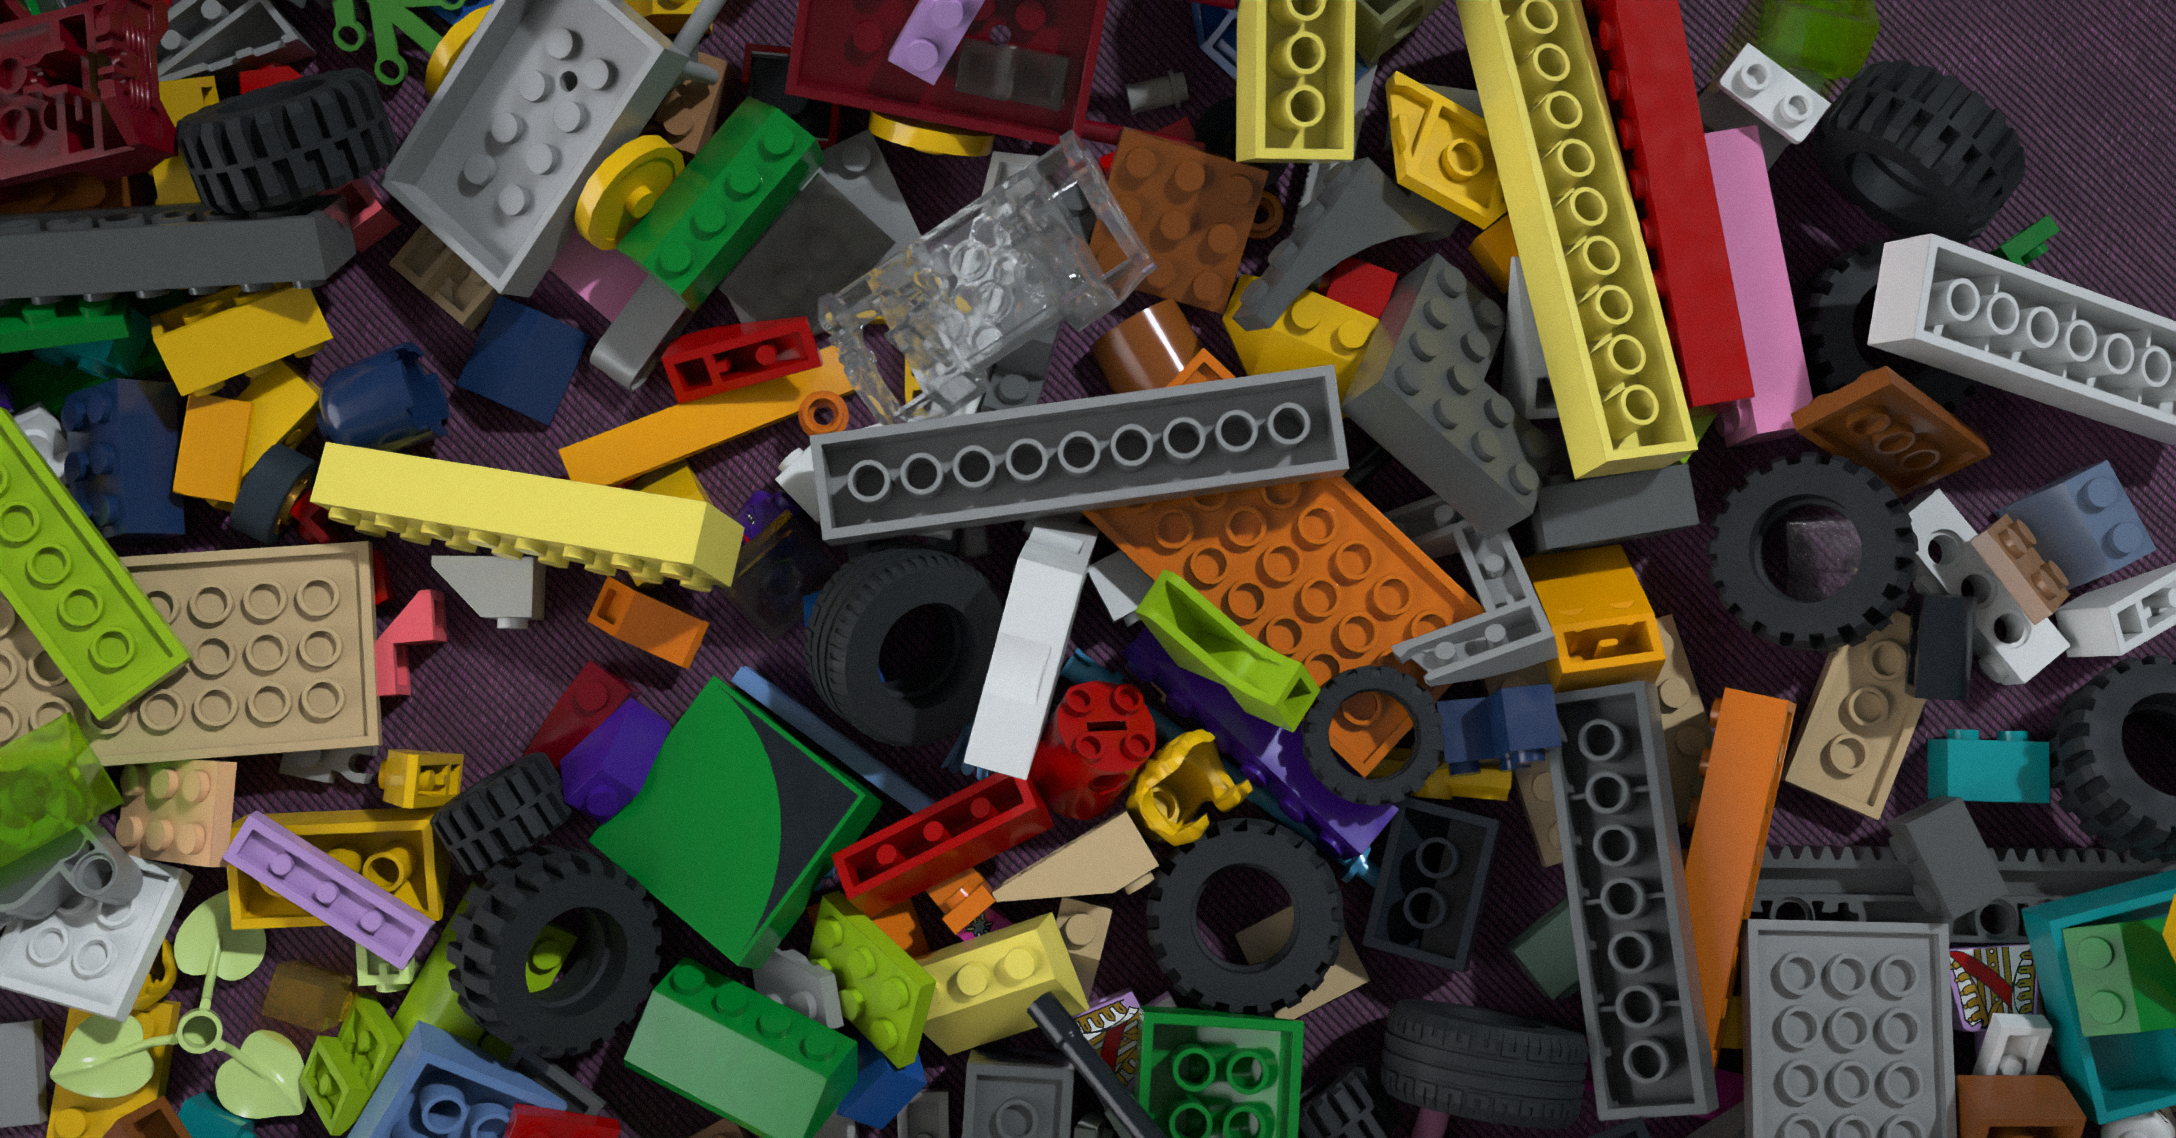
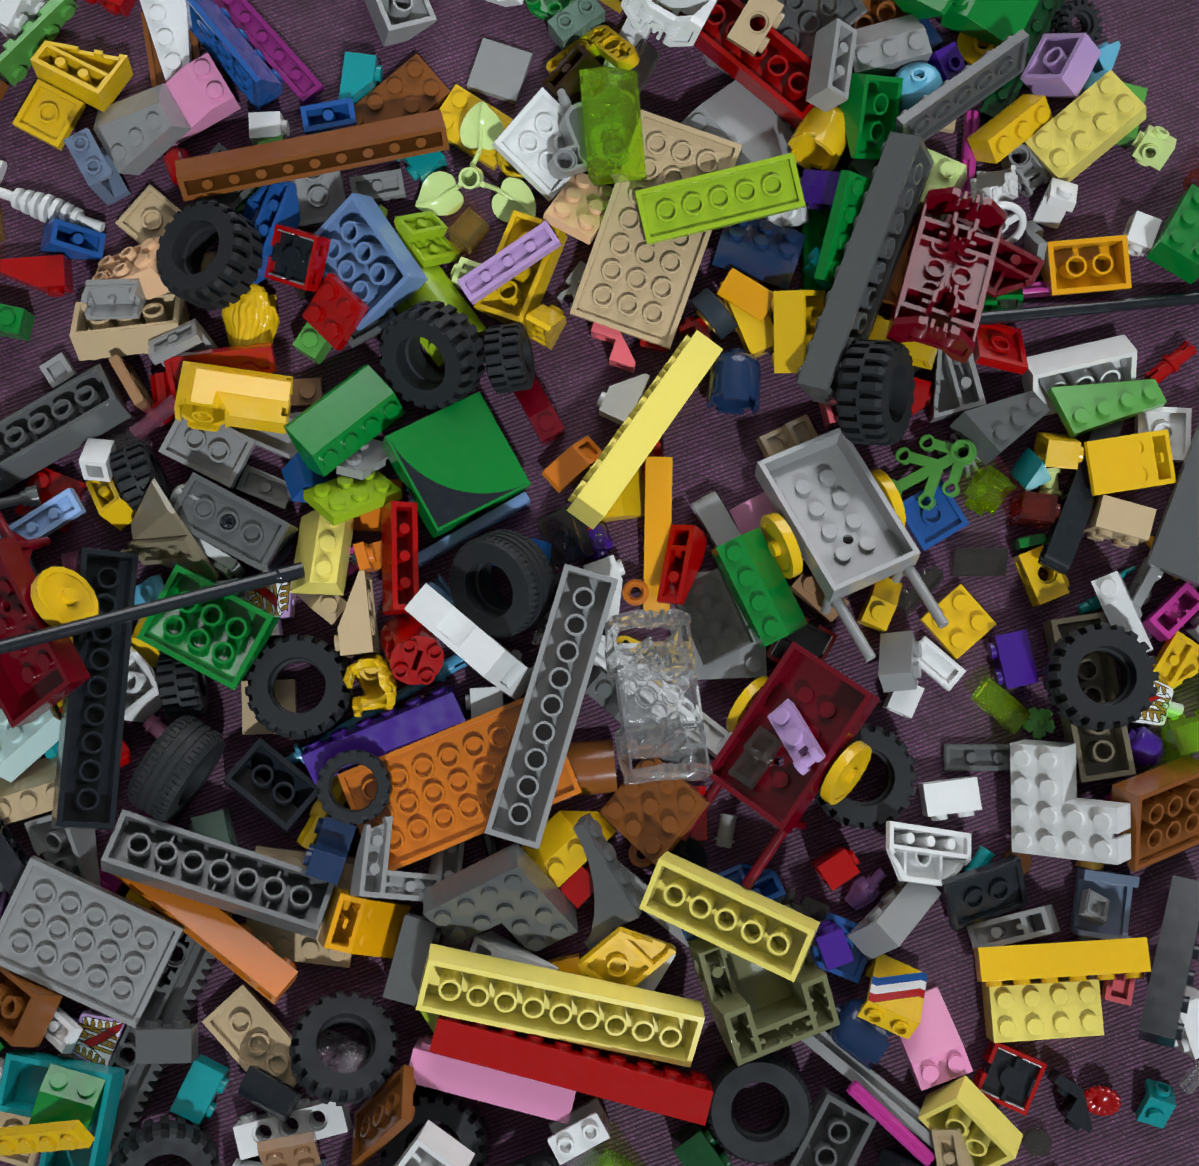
camera: 120 degrees right, 0 degrees up
dark blue slope [456,295,591,427] -> none
dark purple slope [560,698,670,825] -> none
lime arch [1135,569,1321,733] -> none

